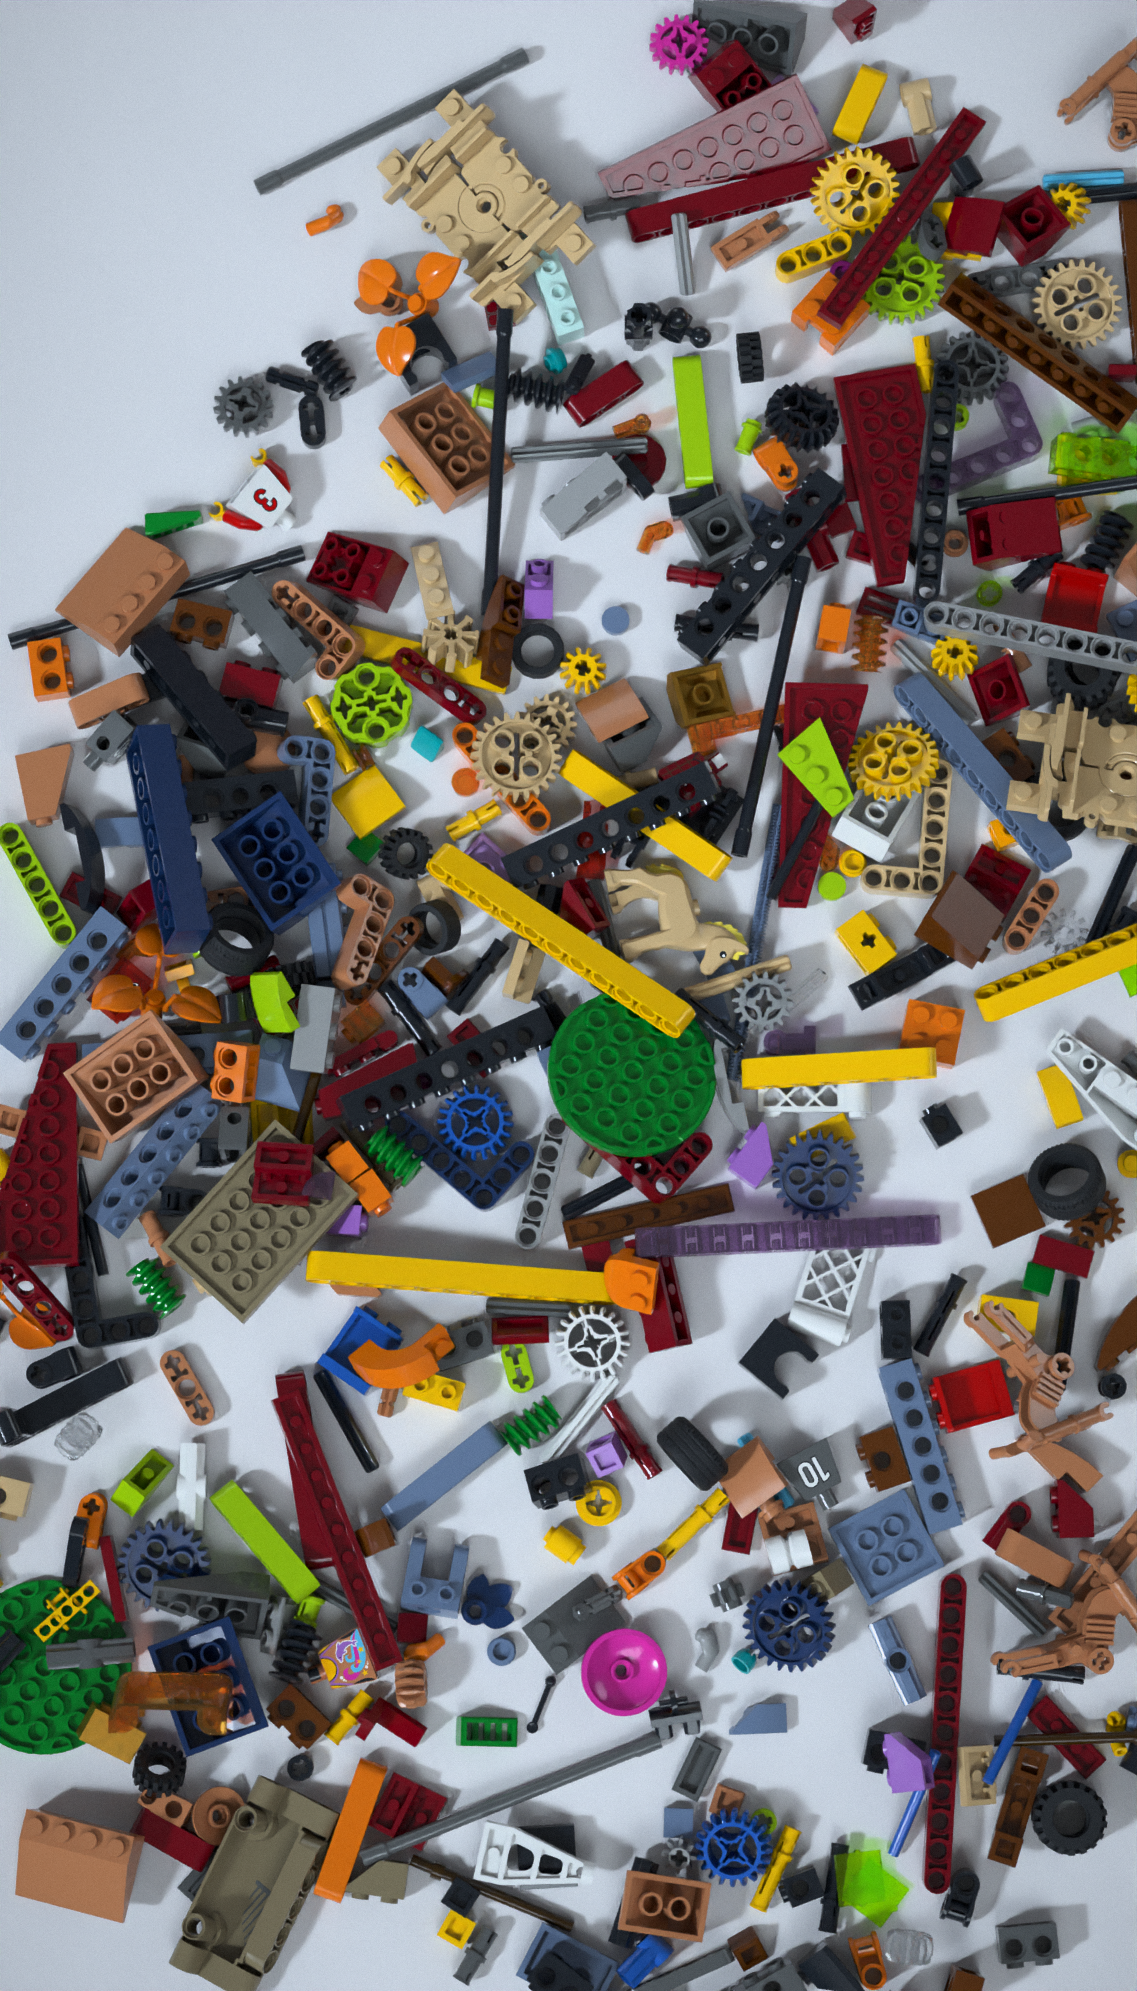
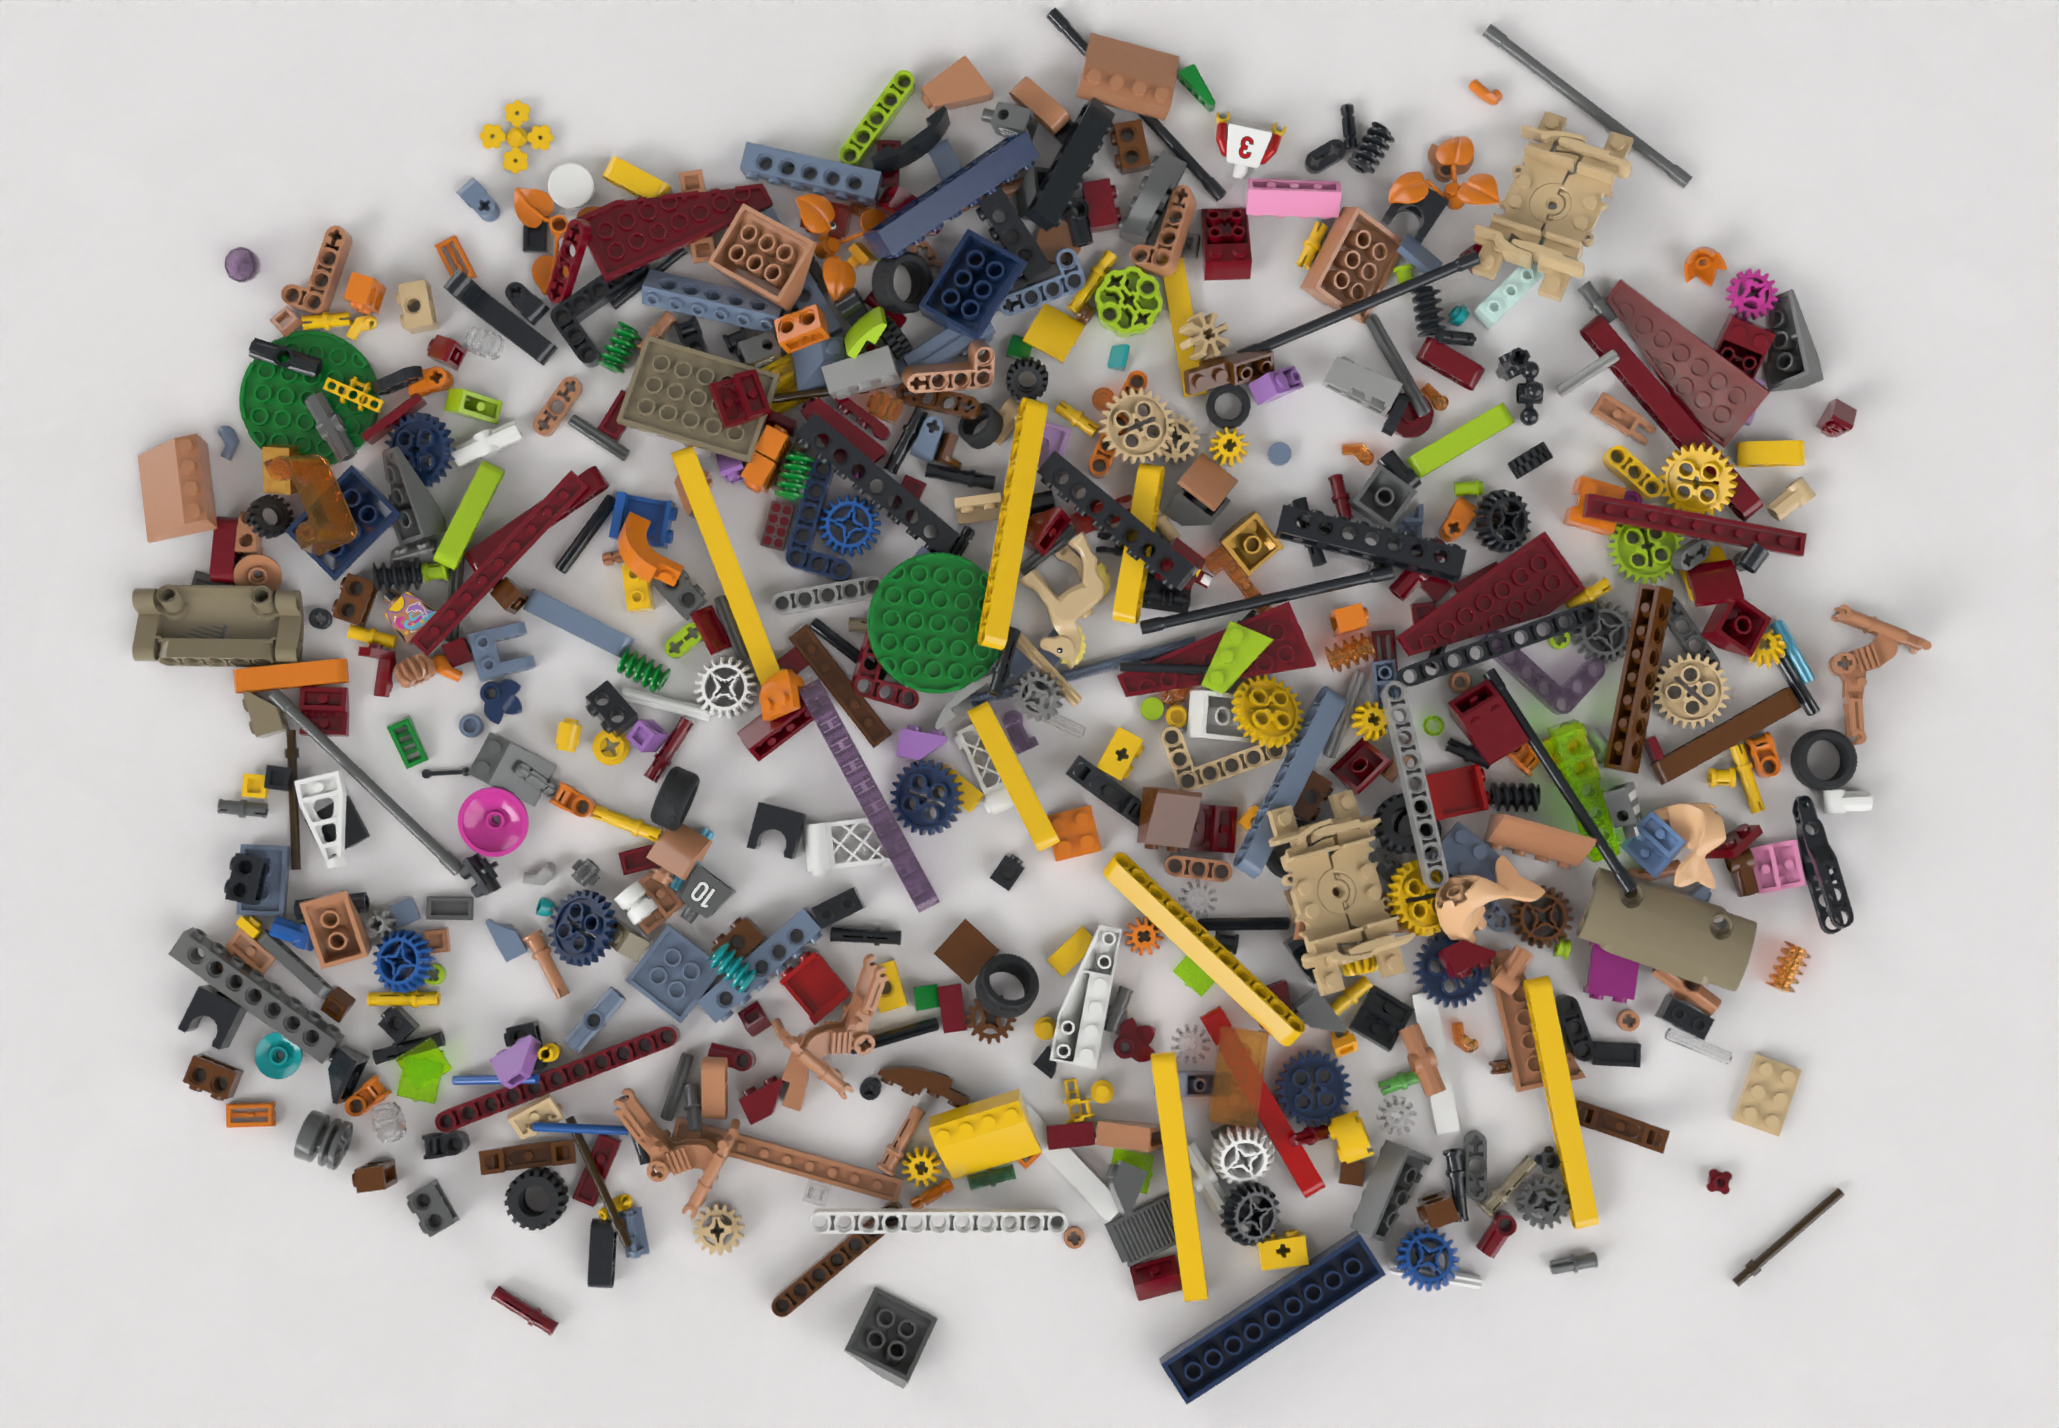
camera: 65 degrees right, 5 degrees up
orange brick [27,637,75,702] -> none
dark grey gear [213,376,274,438] -> none
clear purple tile [301,1172,336,1200] -> none
dark red beam [391,647,487,726] -> none
tan plate [410,542,454,620] -> none
none -> sand blue arm [218,425,240,461]
none -> dark red slope [427,334,467,371]
none -> nougat pin [522,929,570,999]
none -> yellow pin [538,1043,562,1062]
none -> dark grey axle [568,414,630,461]
none -> dark red tile [597,389,627,441]
none -> teal piece [706,942,757,995]
none -> dark red slope [738,1001,772,1037]
none -> dark red tile [760,500,795,551]
none -> orange gear [1124,916,1164,956]
none -> bright pink brick [1245,178,1342,219]
none -> orange piece [1684,247,1727,287]

